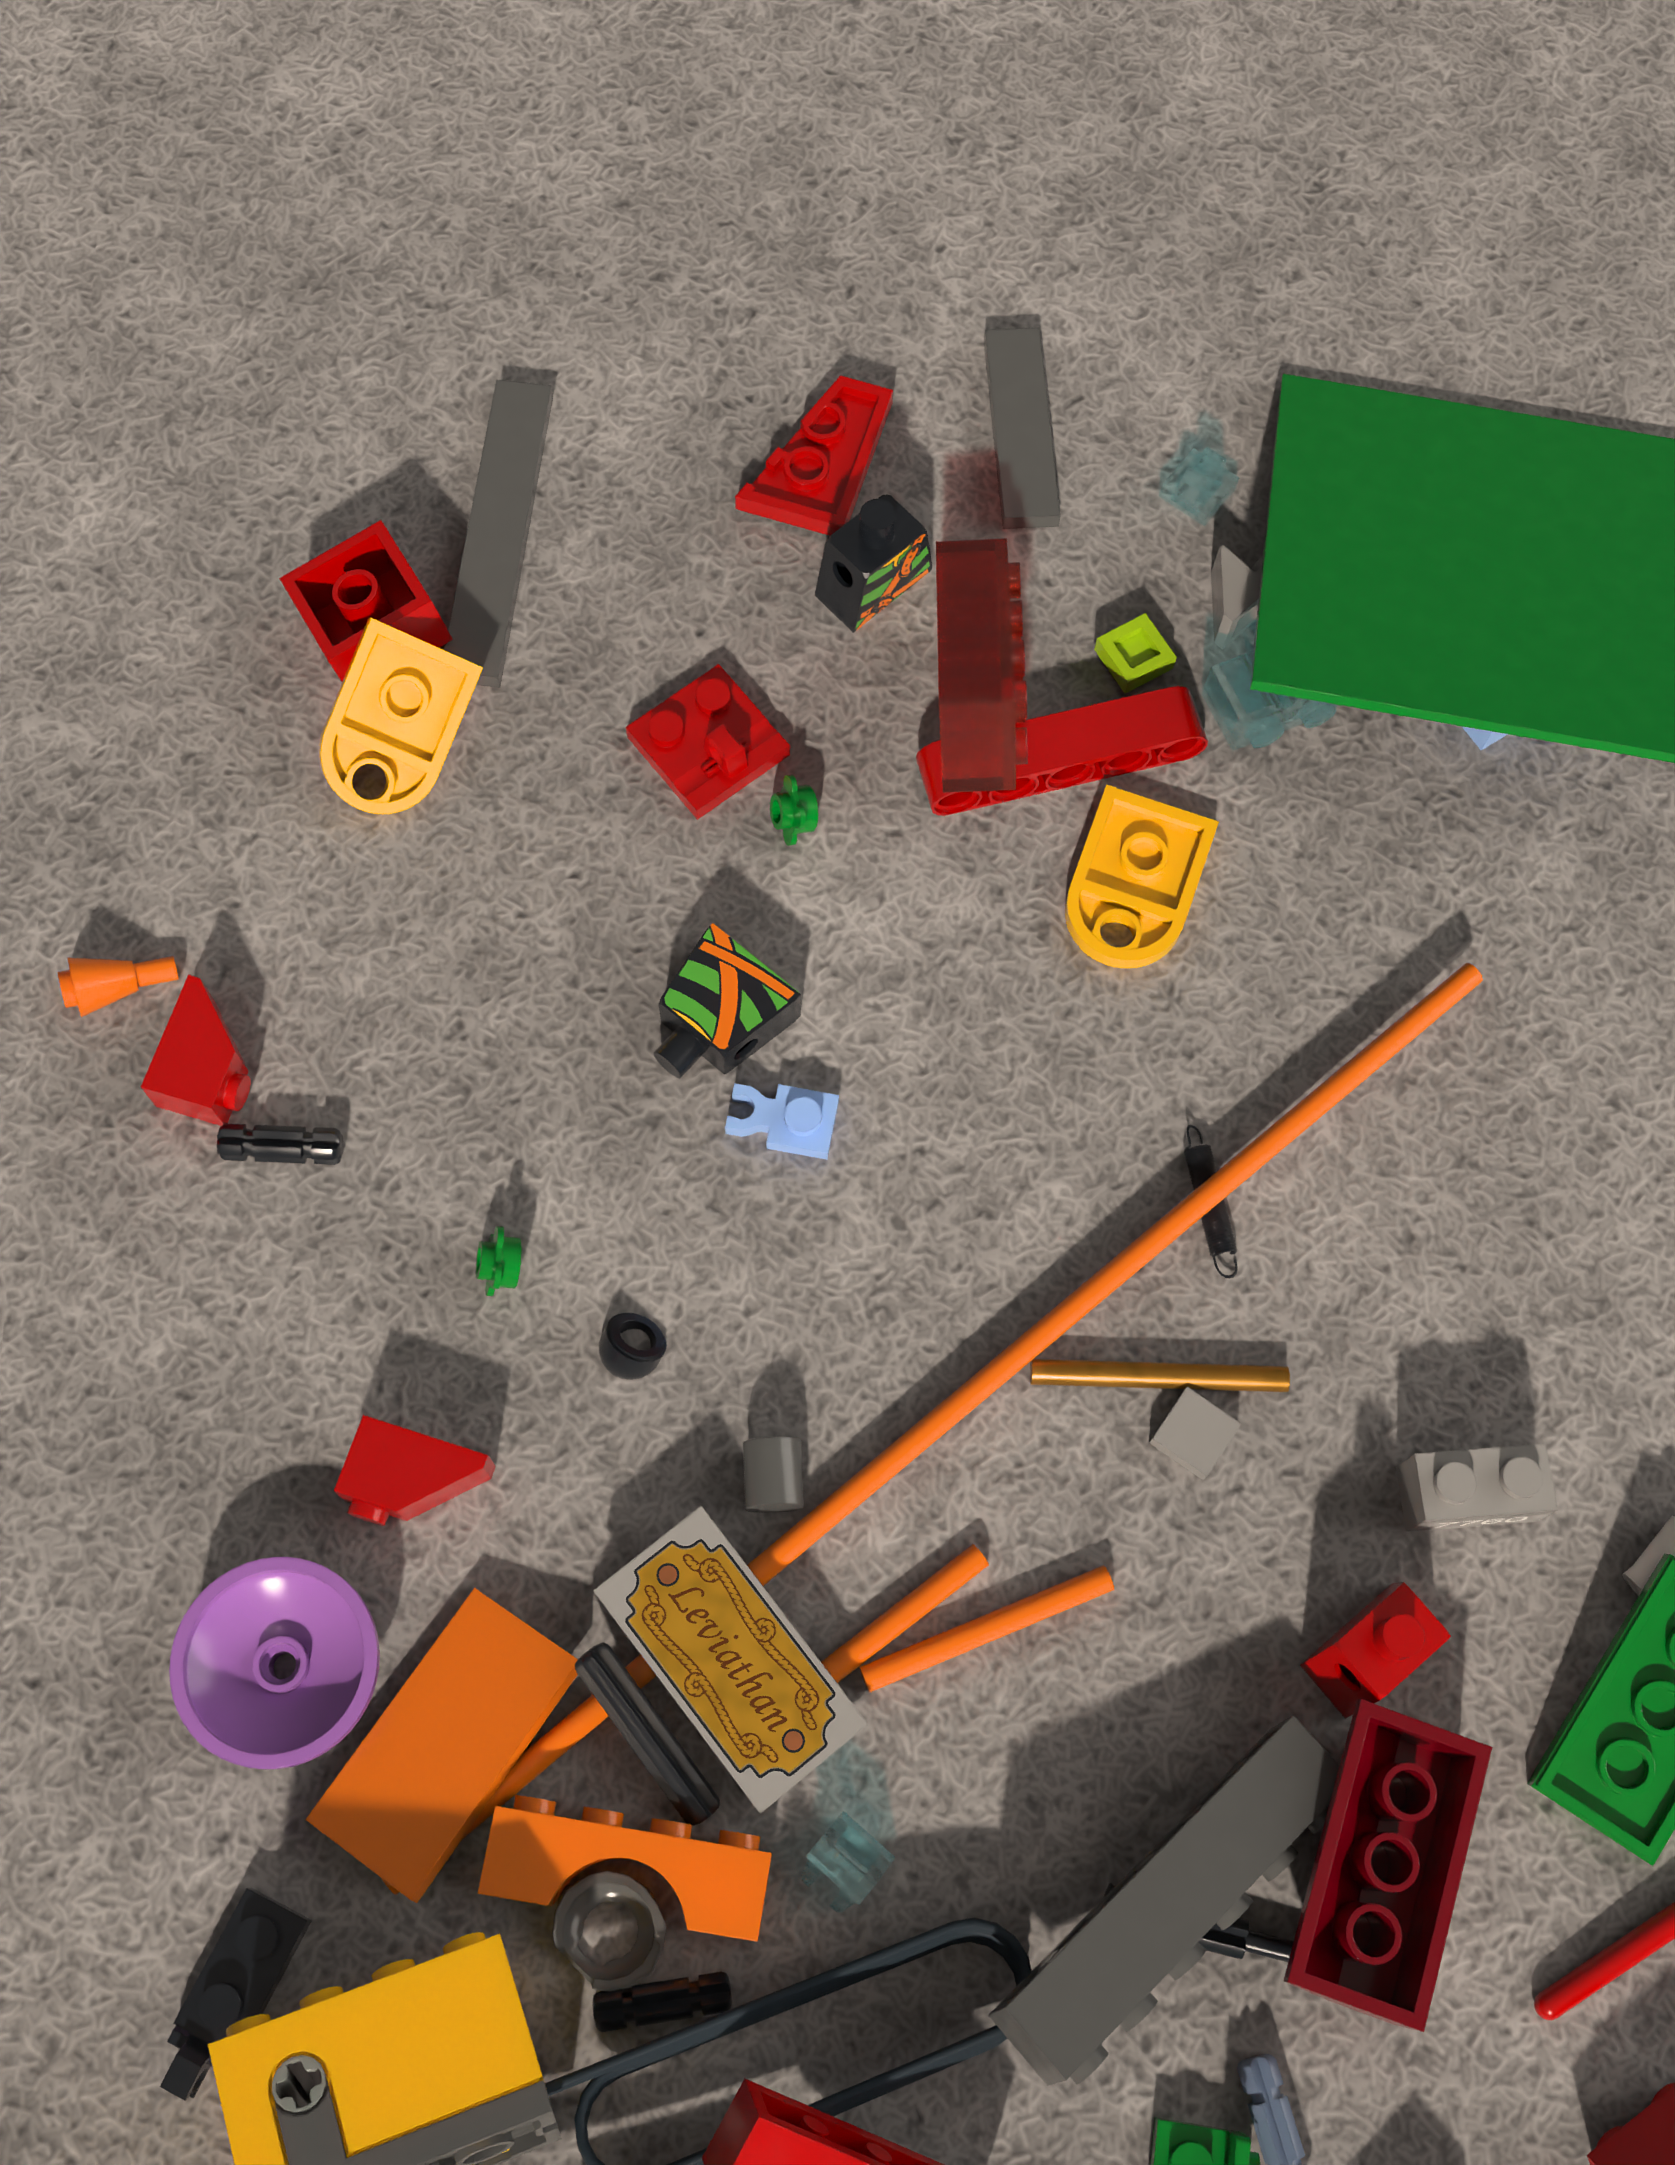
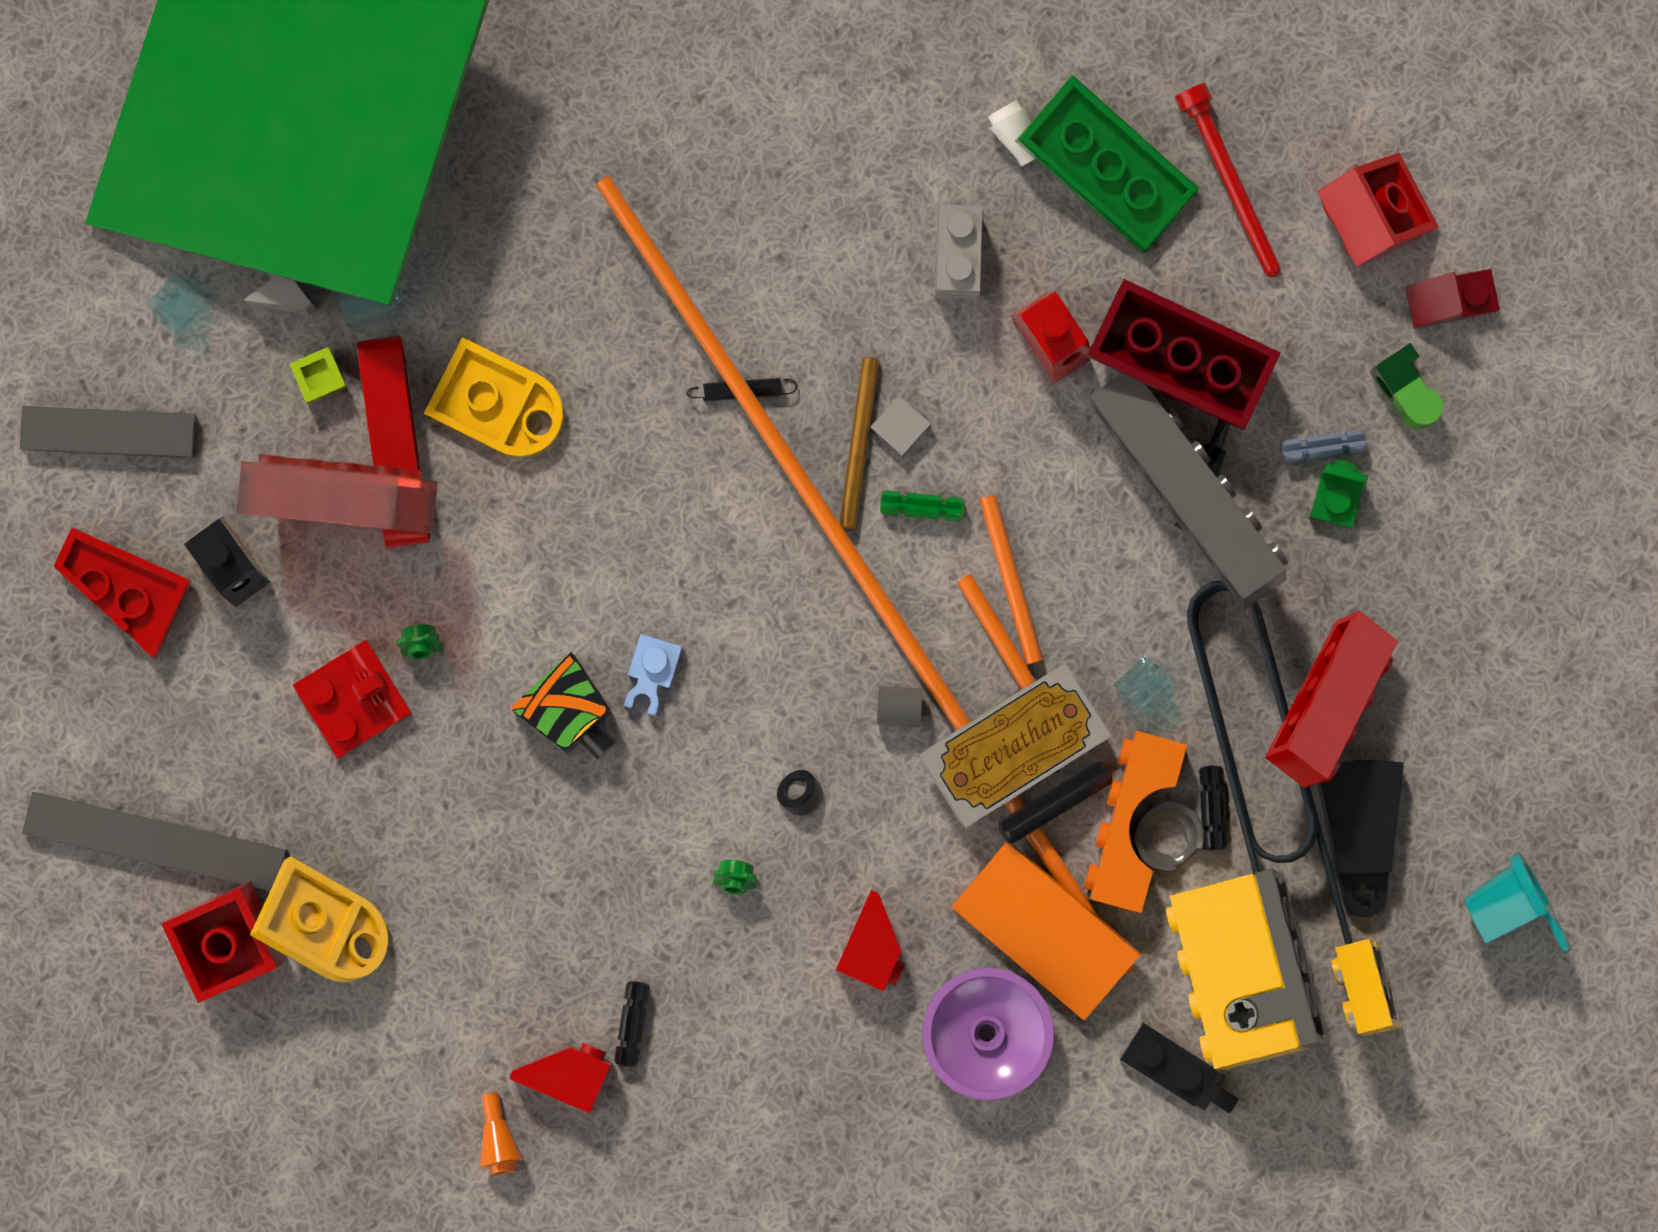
camera: 80 degrees left, 15 degrees up
none -> green axle [880,490,965,522]

